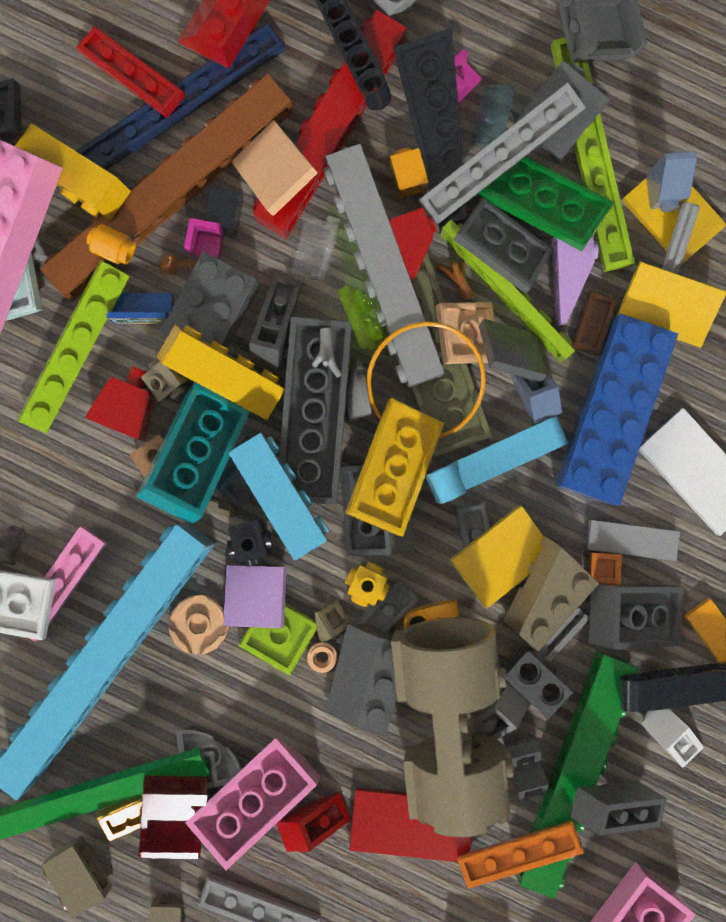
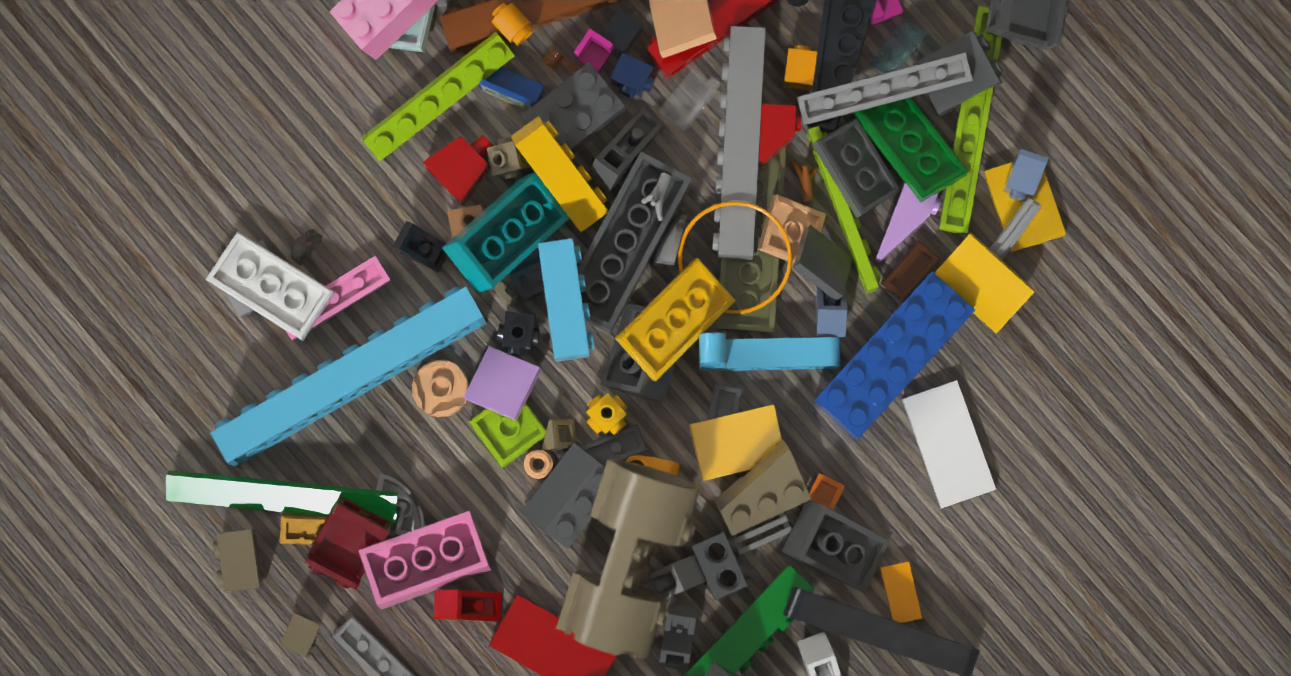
camera: 25 degrees right, 5 degrees down
clear neon green plate [337,285,385,351] -> none
light grey tile [585,520,680,561] -> none
none -> black slope [393,221,447,273]
none -> dark blue brick [610,53,656,98]

